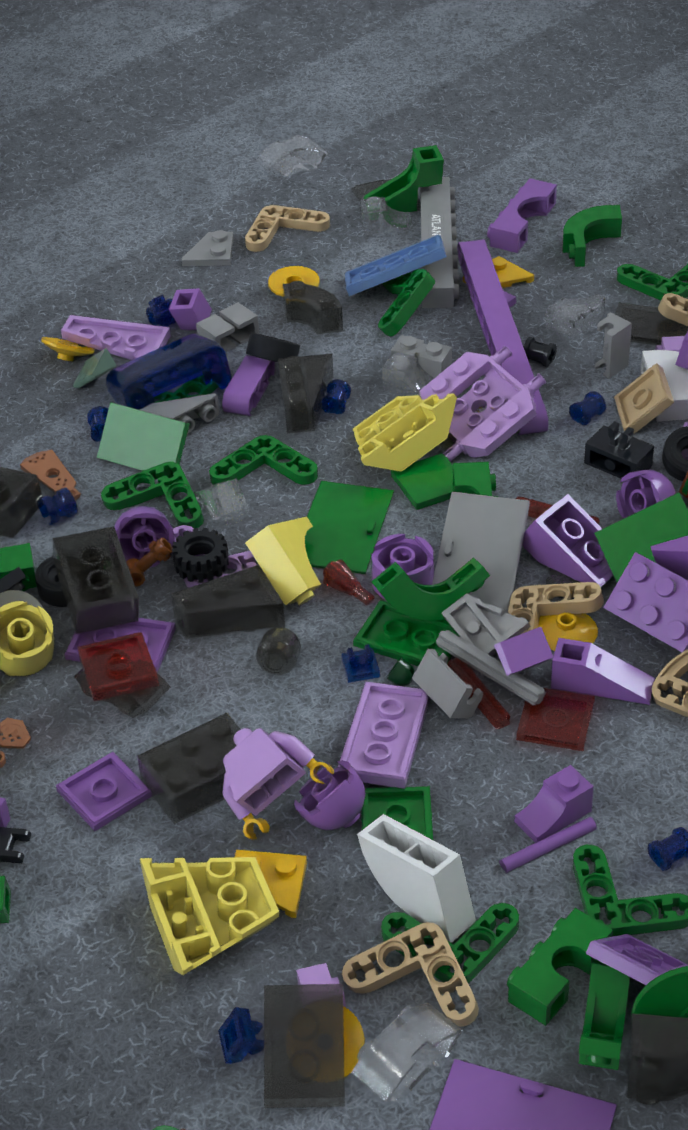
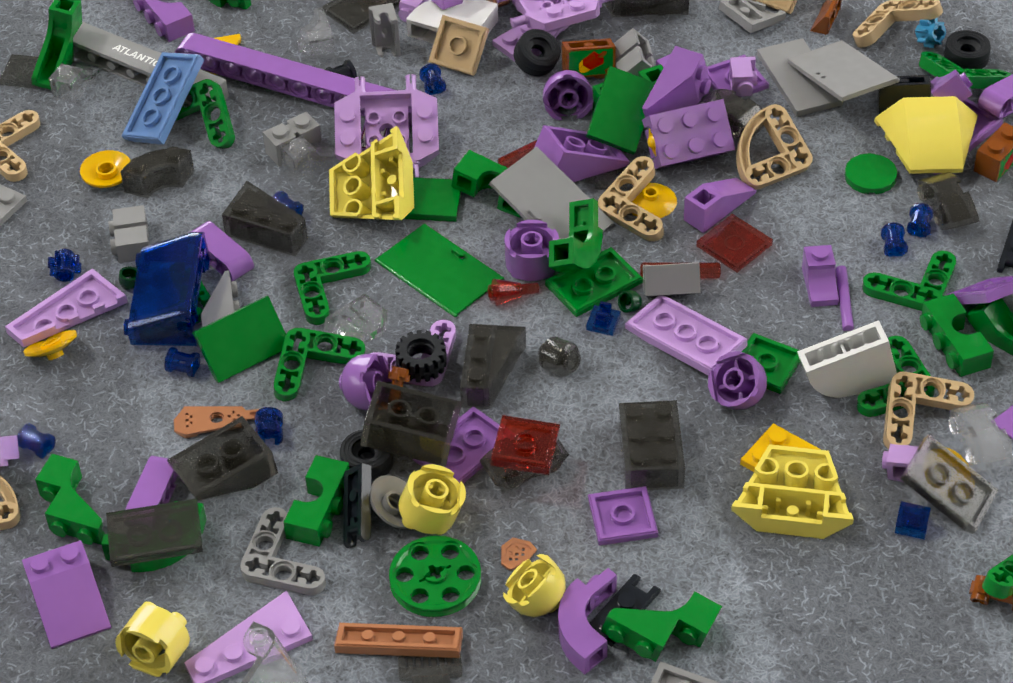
camera: 60 degrees left, 5 degrees up
sand green slope [73,348,116,389] -> none
medium lavender brick [169,288,212,330] -> none
lavender torso [222,728,334,840] -> none
light yellow arch [245,517,321,605] -> none
black tyre [246,333,301,366] -> none
light grey axle [436,630,546,705] -> none
light grey wing [442,593,531,656] -> none
medium lavender slope [494,627,554,676] -> none
black brick [584,421,654,479] -> none

